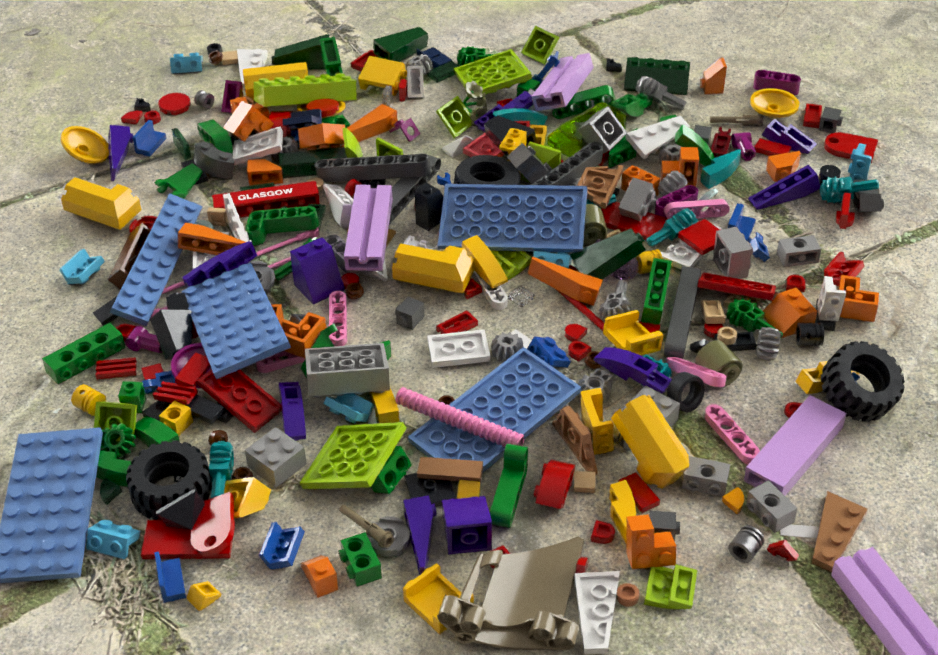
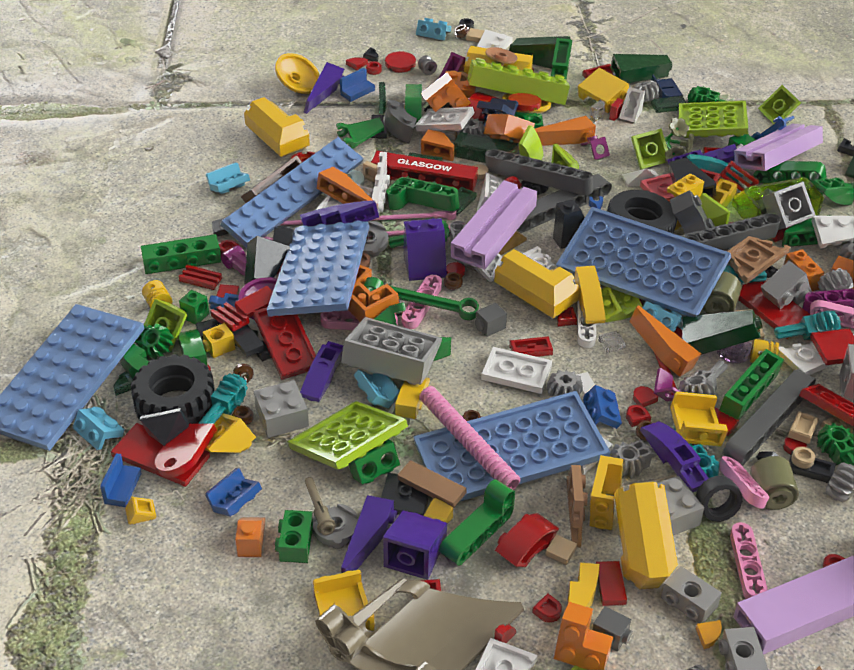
camera: 25 degrees right, 0 degrees up
none -> green piece [364,277,479,321]
none -> nougat dish [485,47,517,65]
none -> magenta bracket [654,368,681,402]
none -> red tile [720,161,759,196]

